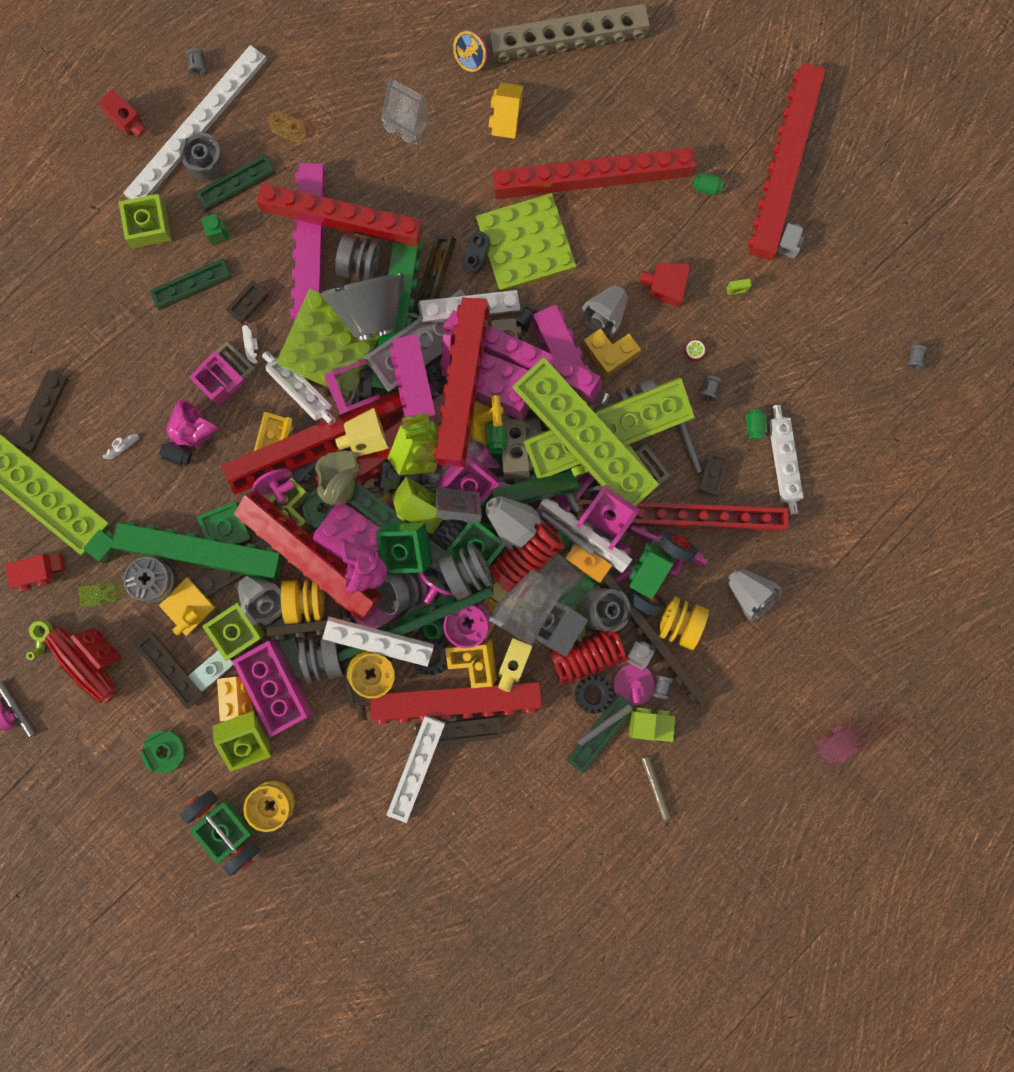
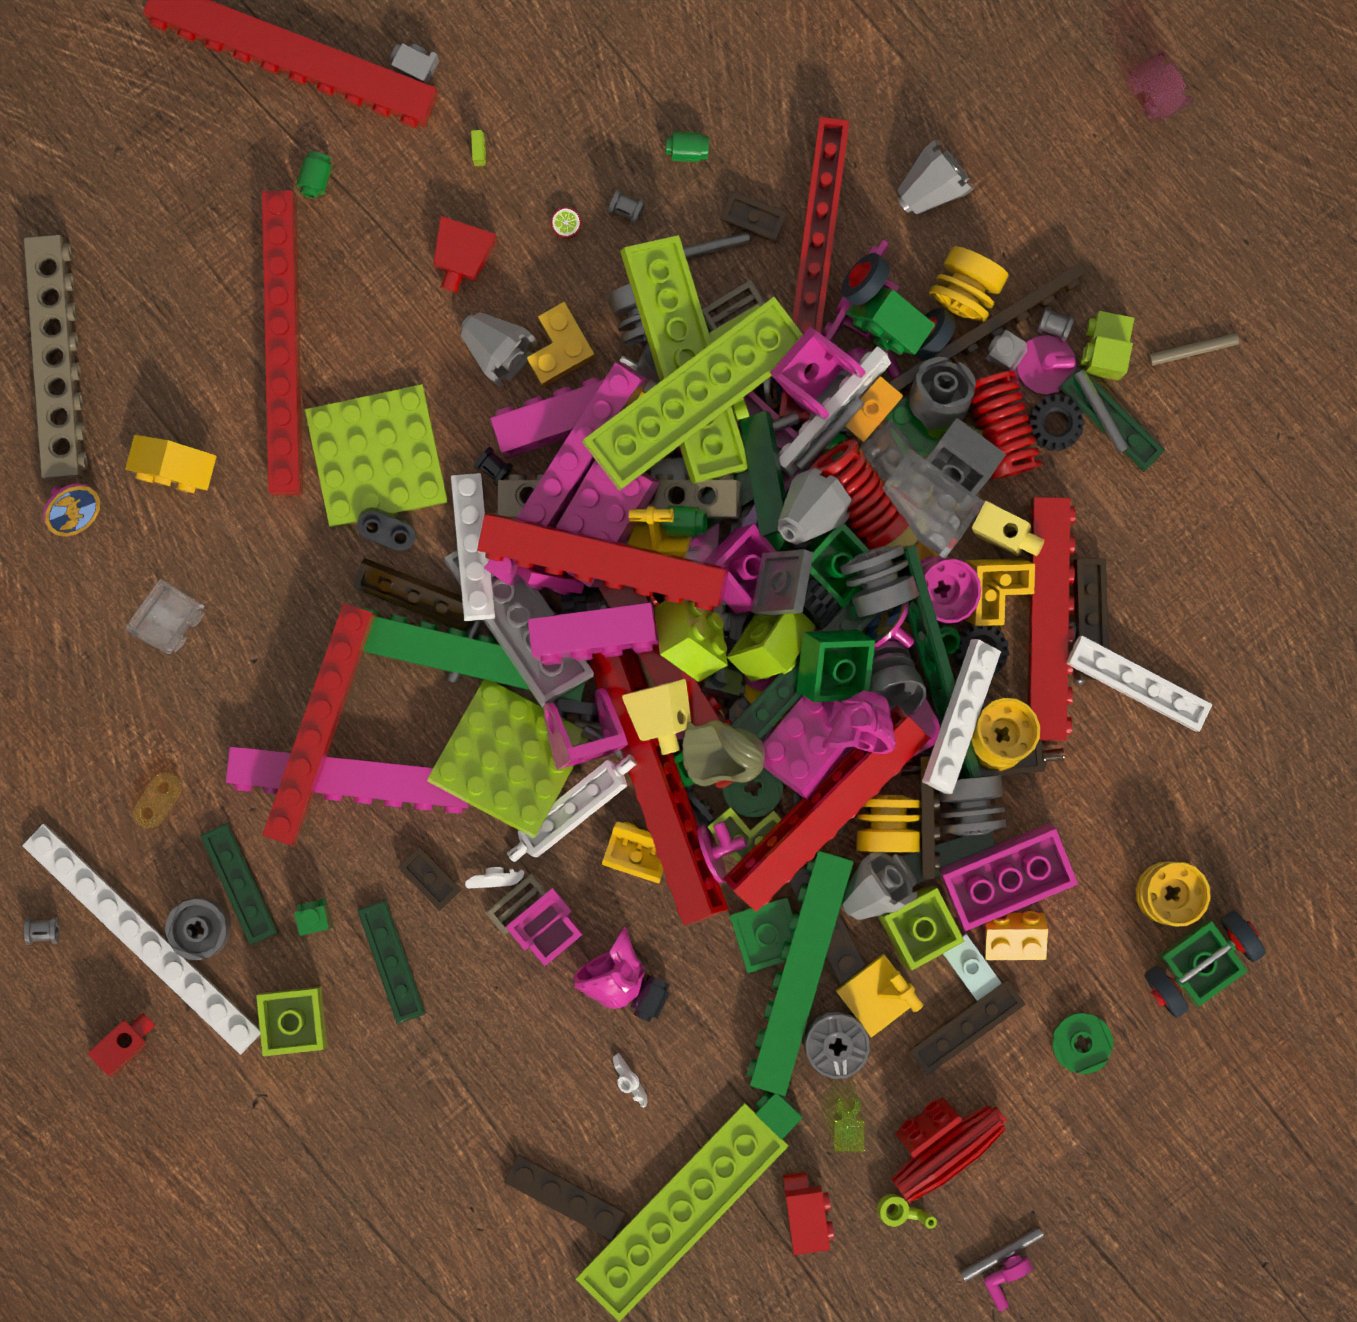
camera: 80 degrees left, 5 degrees up
lime brick [213,711,271,772] -> none
dark grey cone [322,273,404,341] -> none
flat silver wheel [335,233,380,281] -> none
clear neon green bracket [402,413,436,443] -> none
white plate [768,405,803,515] -> none

